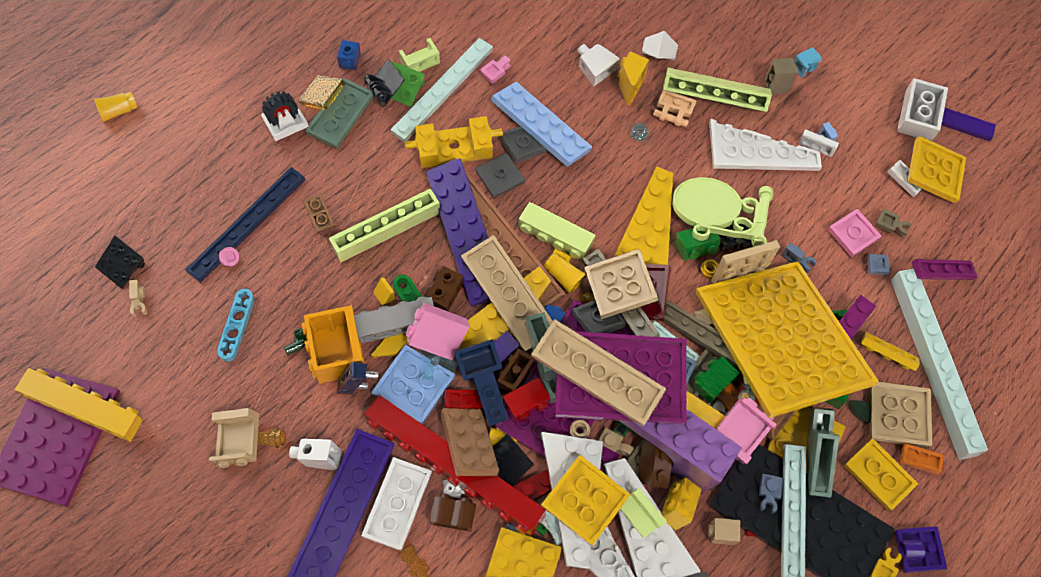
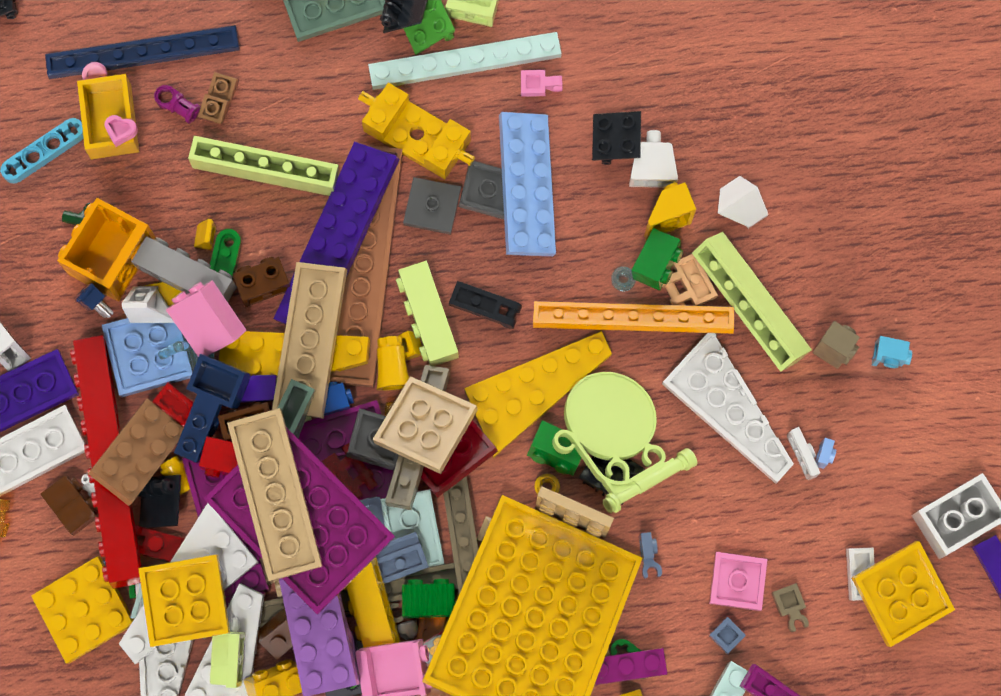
camera: 45 degrees right, 10 degrees up
none -> yellow piece [77,74,139,159]
none -> bright pink tile [105,115,138,147]
none -> white slope [122,286,174,323]
none -> magenta connector [154,85,201,124]
none -> black plate [449,281,522,329]
none -> light orange plate [533,301,734,334]
none -> black hinge [592,111,641,165]
none -> green brick [631,228,683,291]

